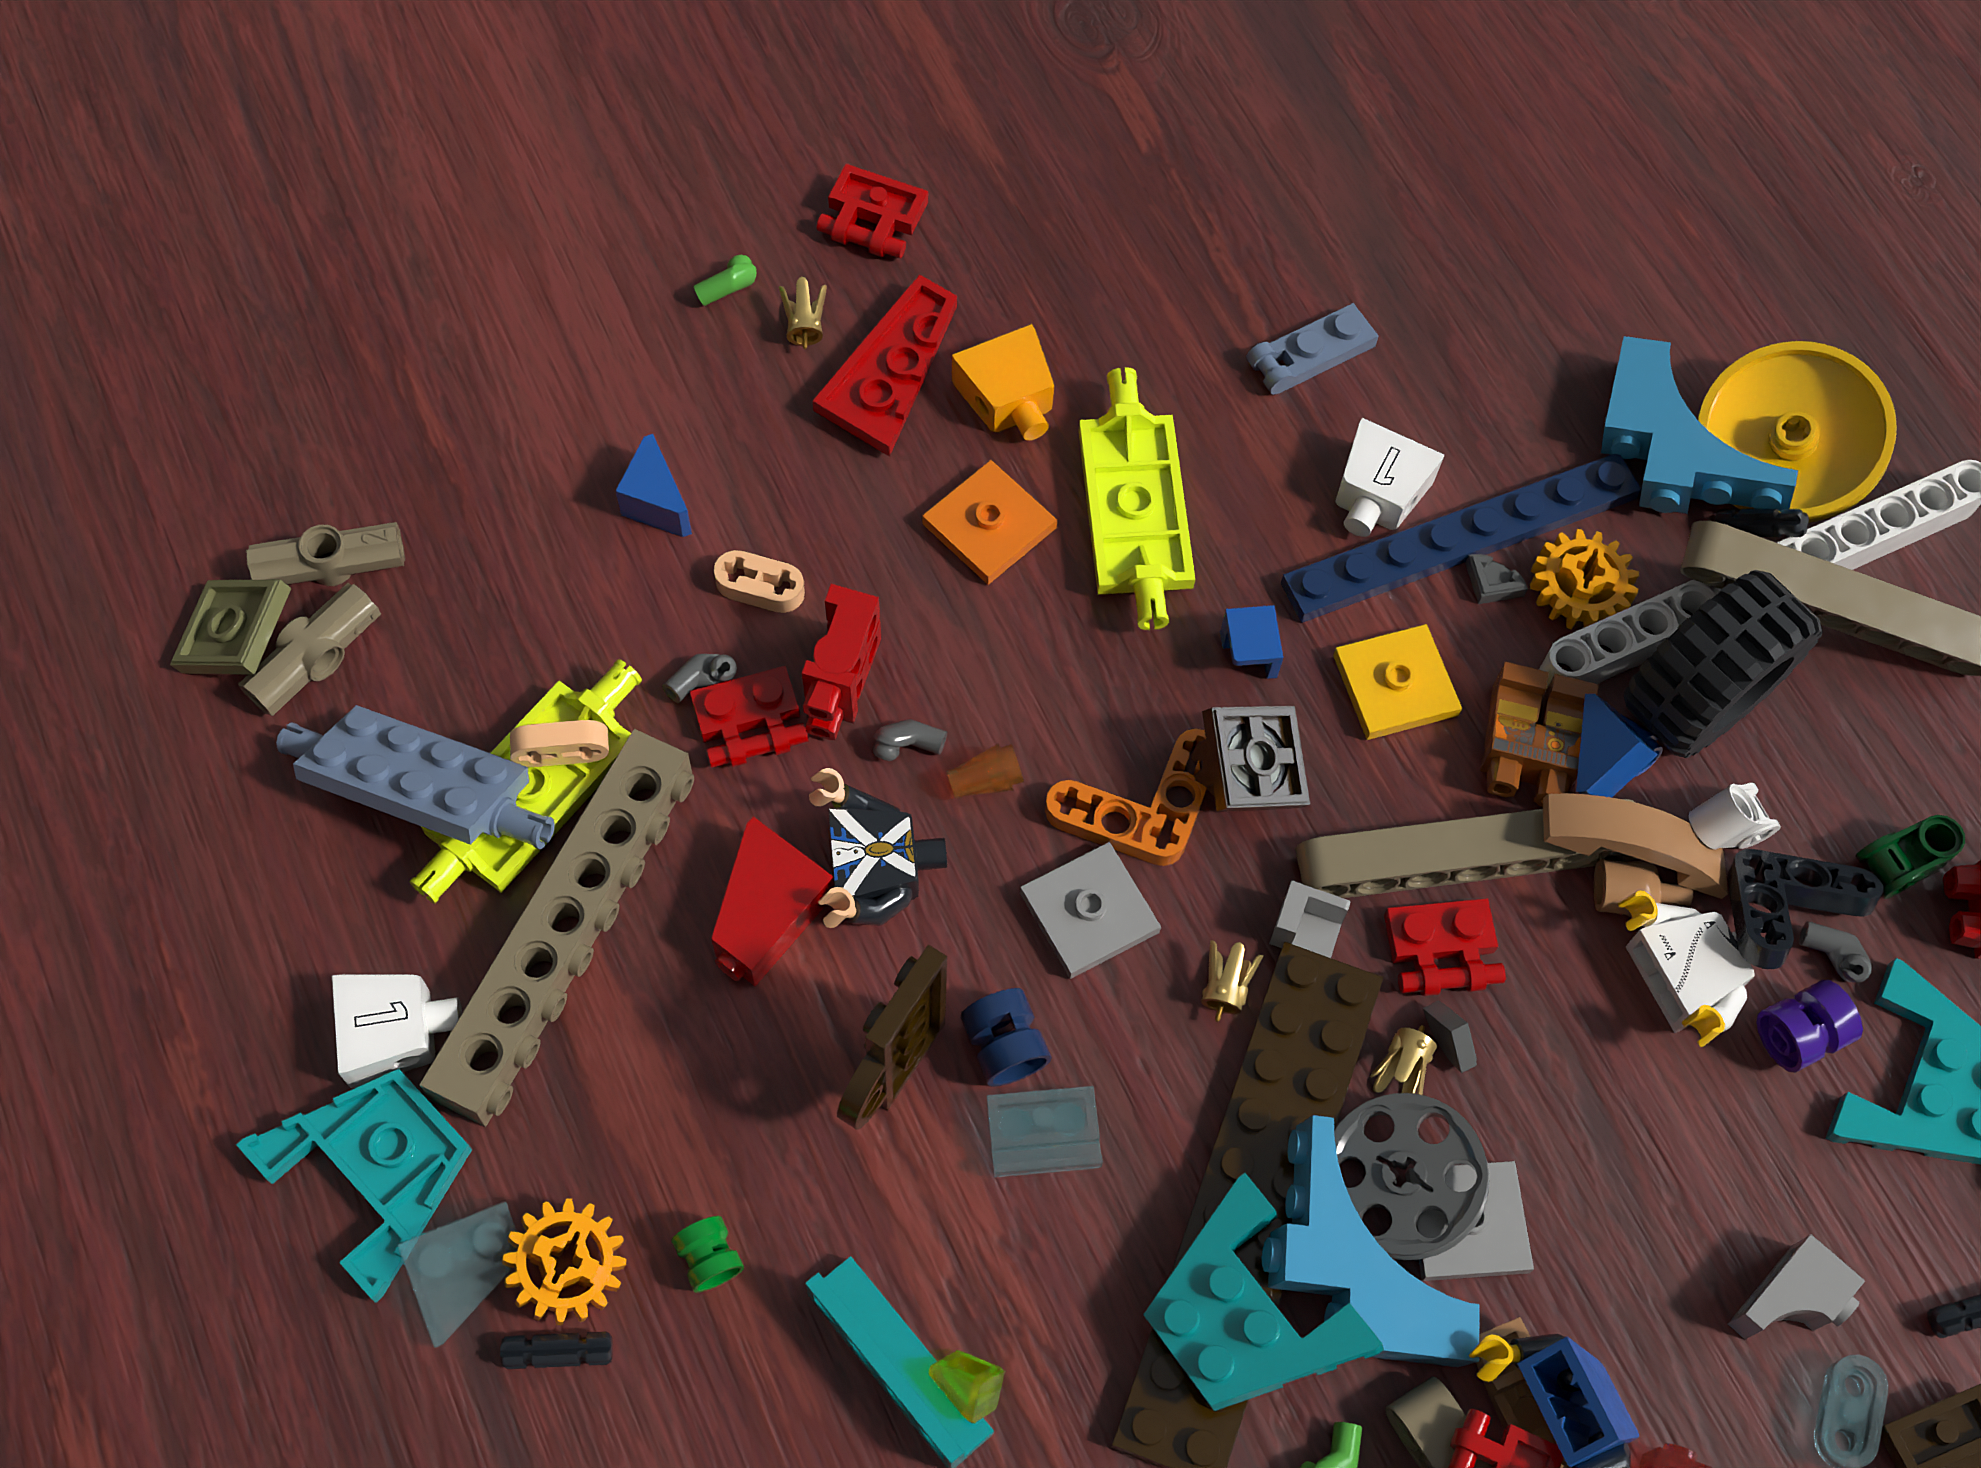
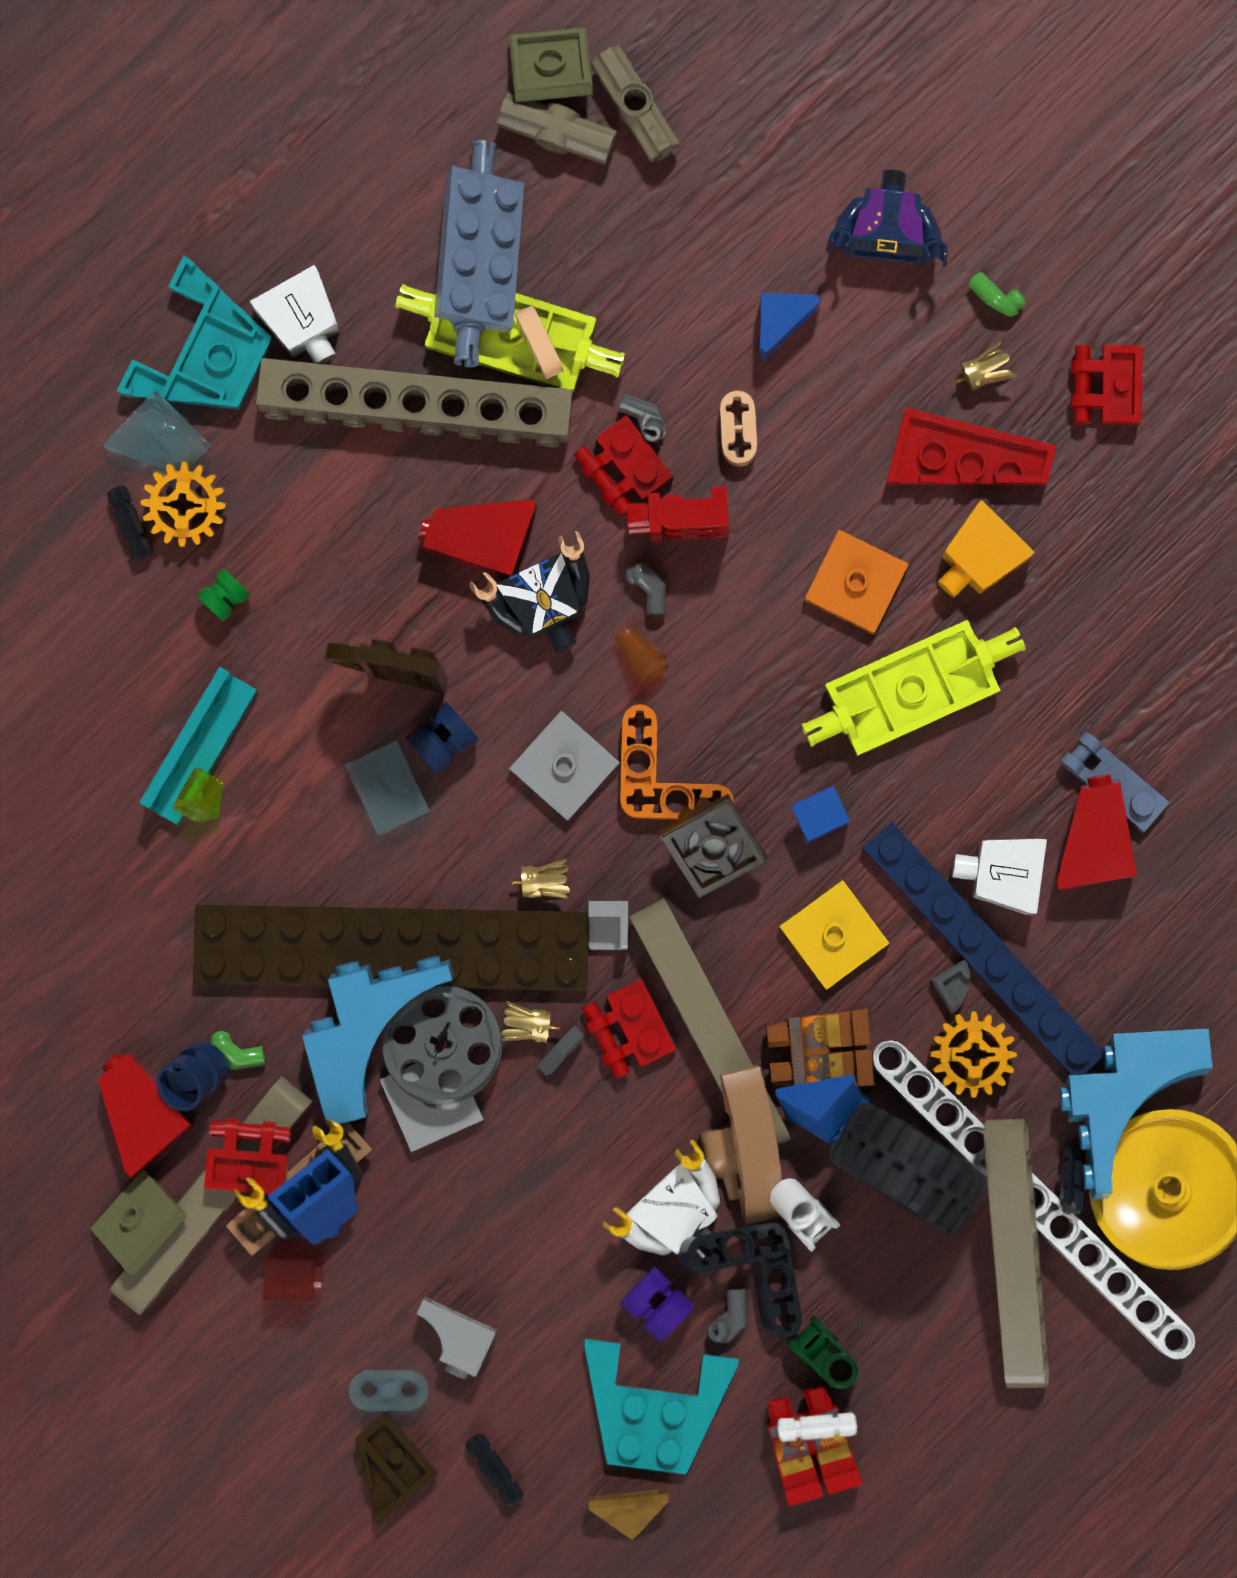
camera: 75 degrees right, 20 degrees up
teal wing [1144,1173,1384,1411] -> none
none -> dark blue torso [826,169,948,267]
none -> red slope [1057,774,1137,890]

